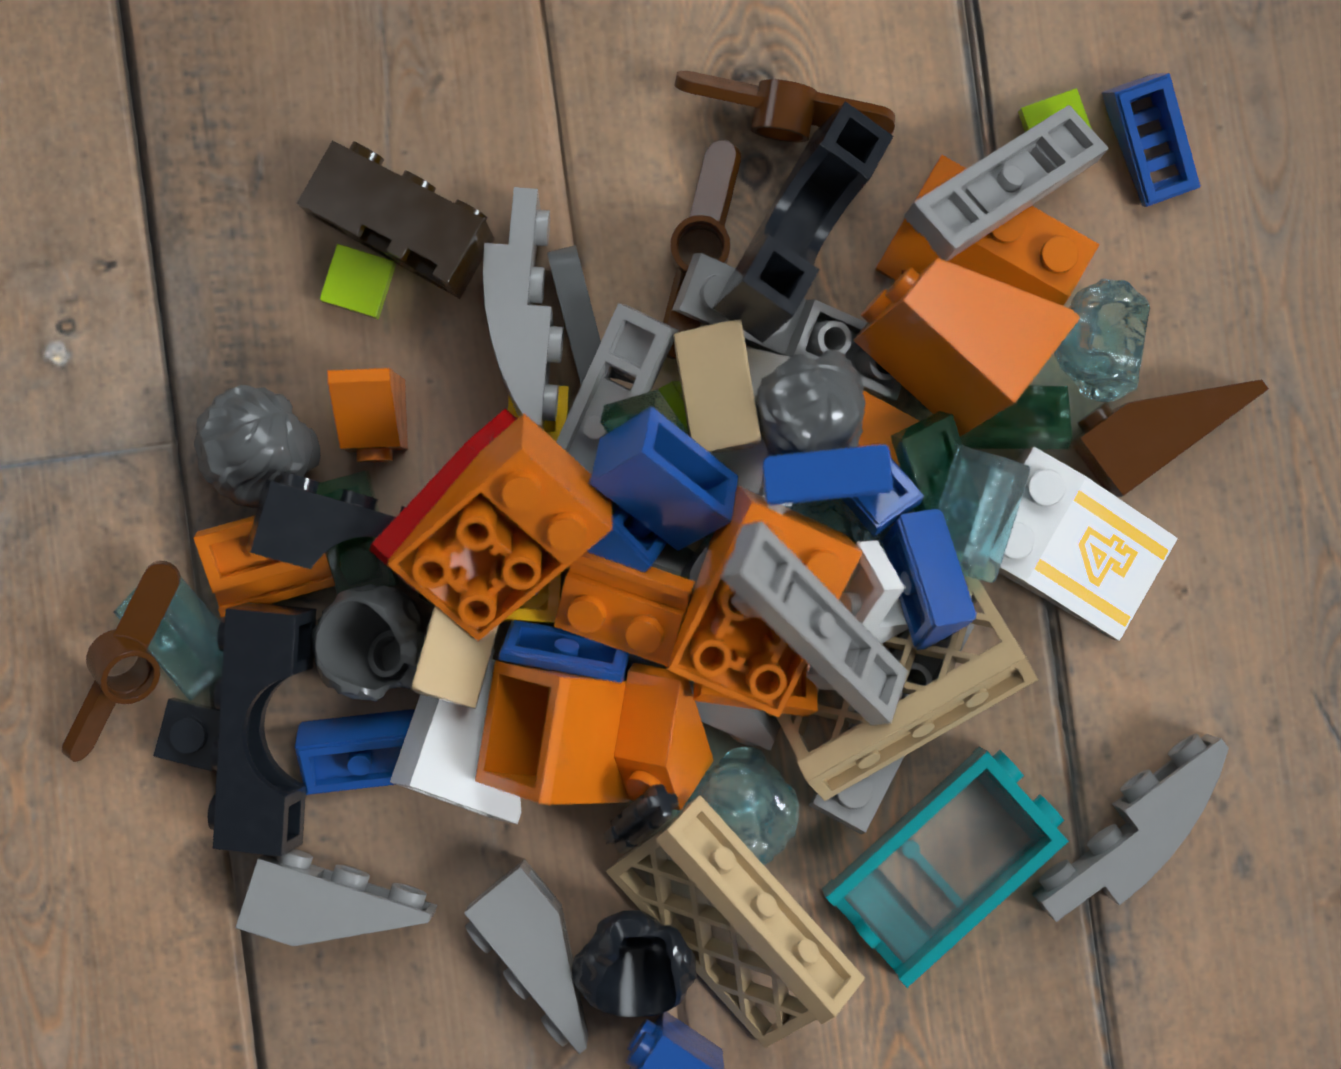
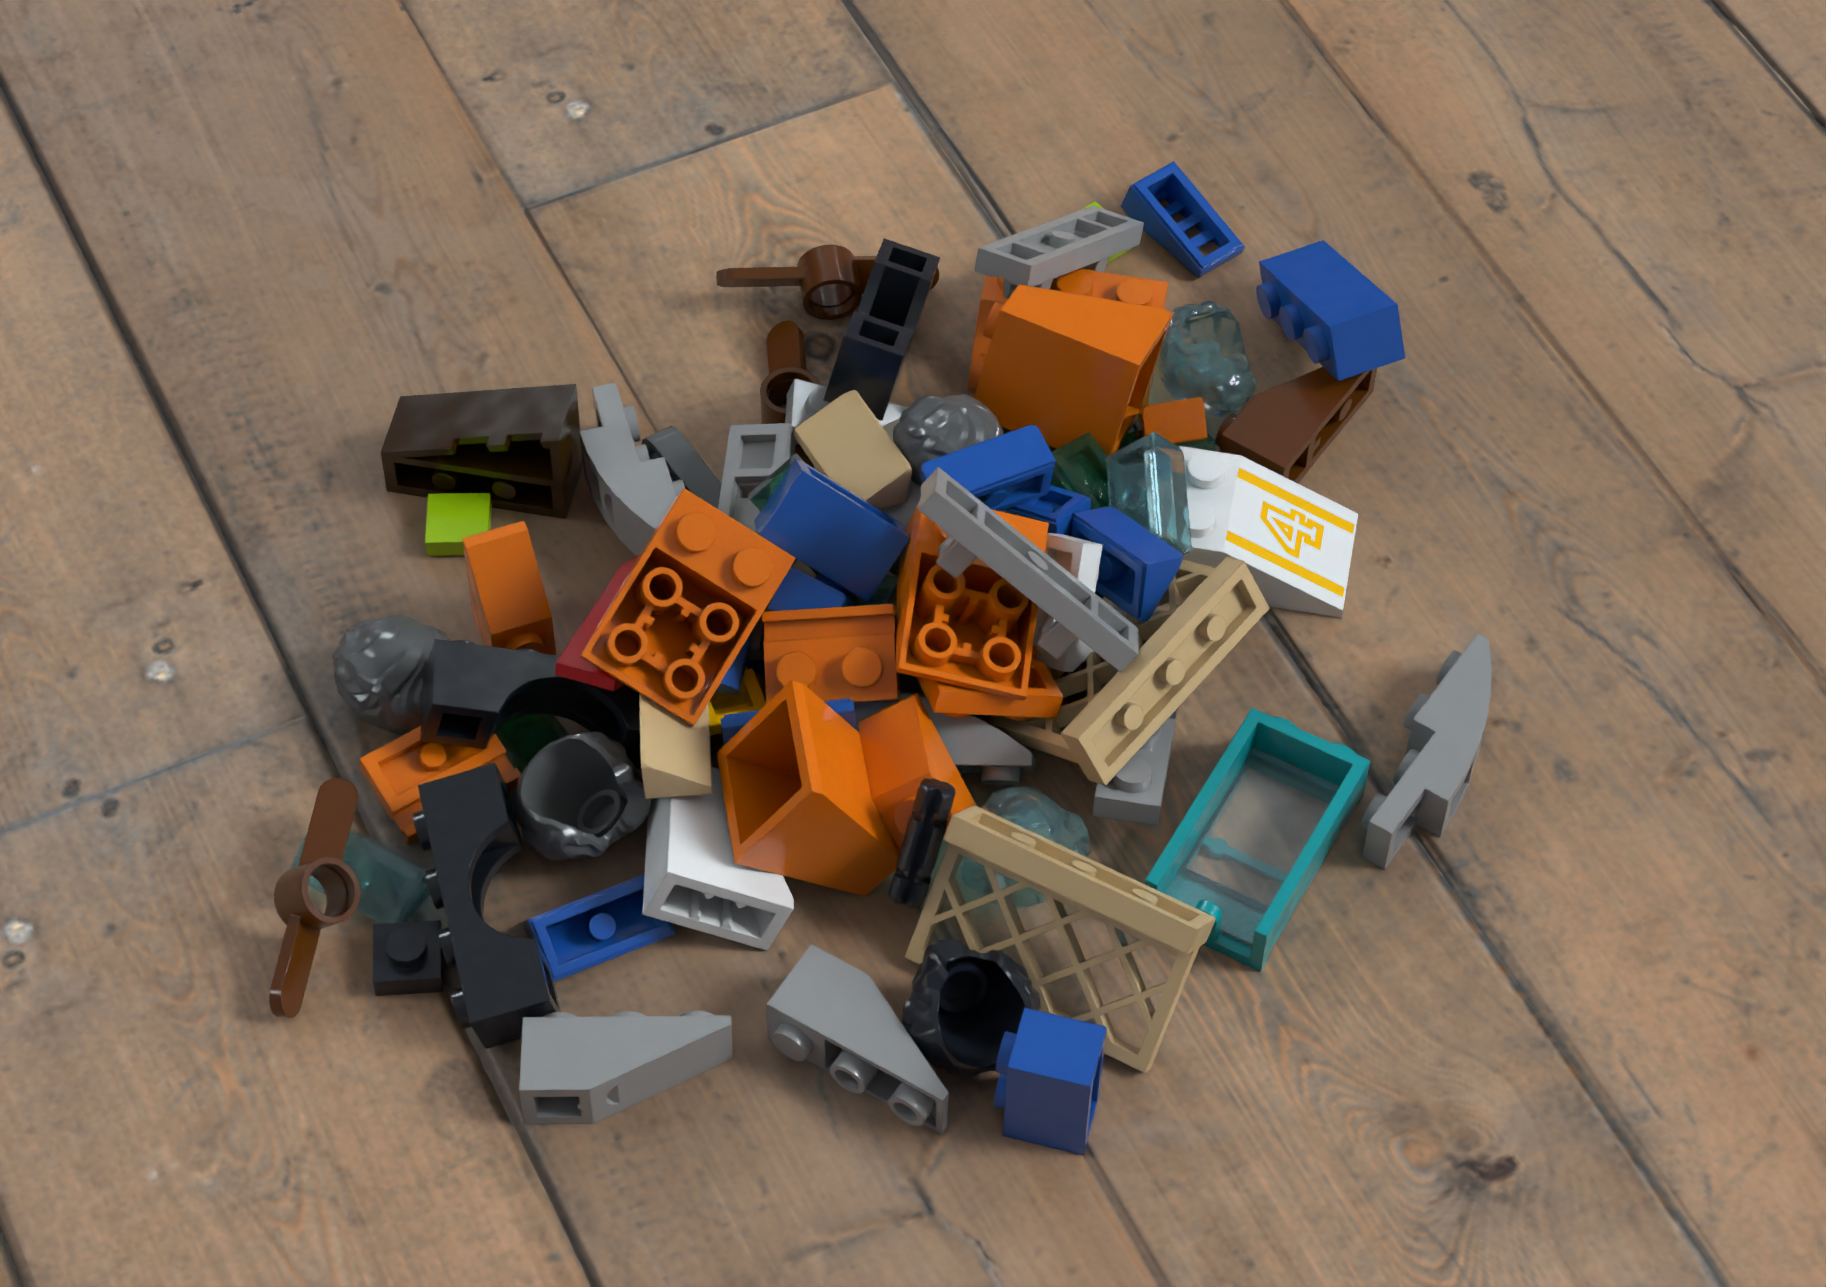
camera: 20 degrees left, 35 degrees down
none -> orange slope [1138,397,1207,448]
none -> blue brick [1256,240,1405,381]

